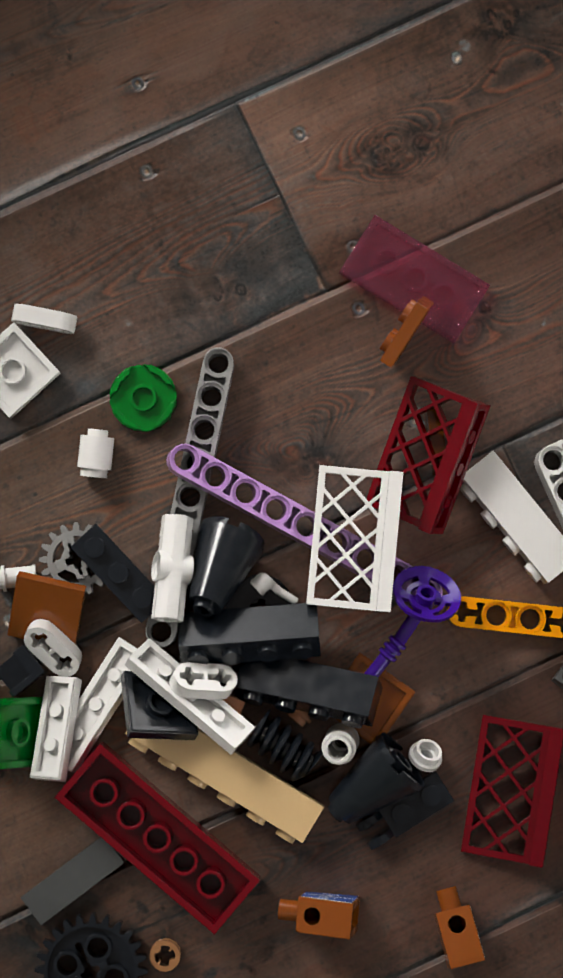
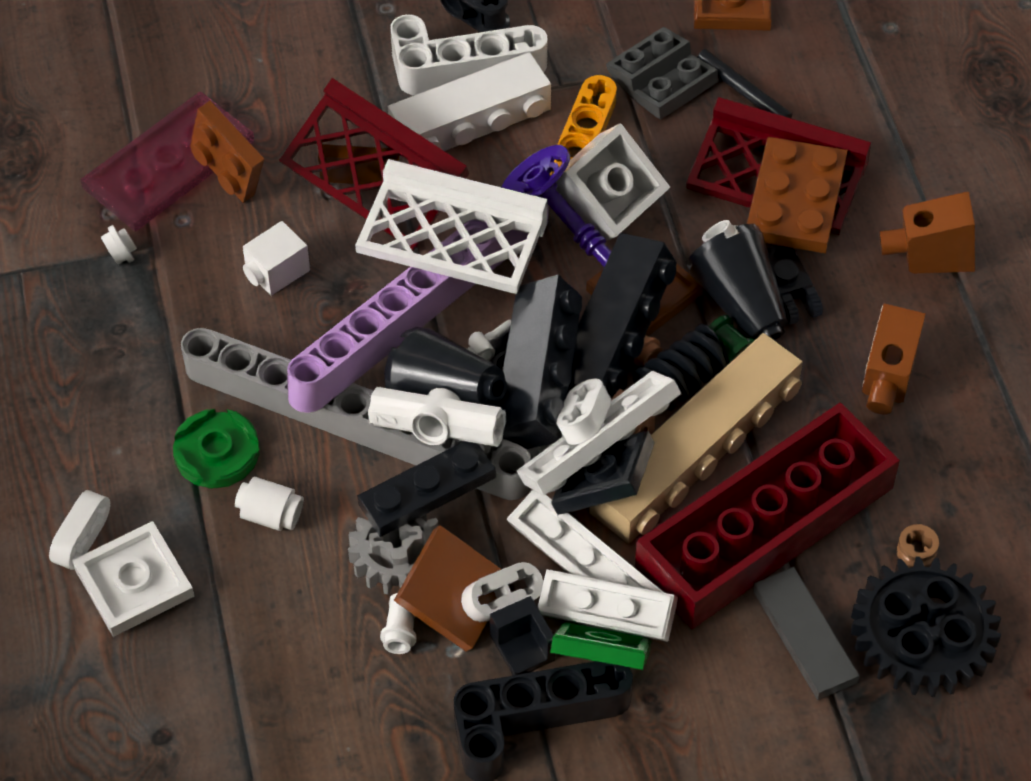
camera: 75 degrees left, 30 degrees down
white brick [321,723,359,765] -> none
none -> white plate [101,225,137,265]
none -> white brick [243,221,310,296]
none -> white brick [556,123,670,240]
none -> dark green bush [708,315,755,365]
none -> dark orange plate [747,137,848,254]

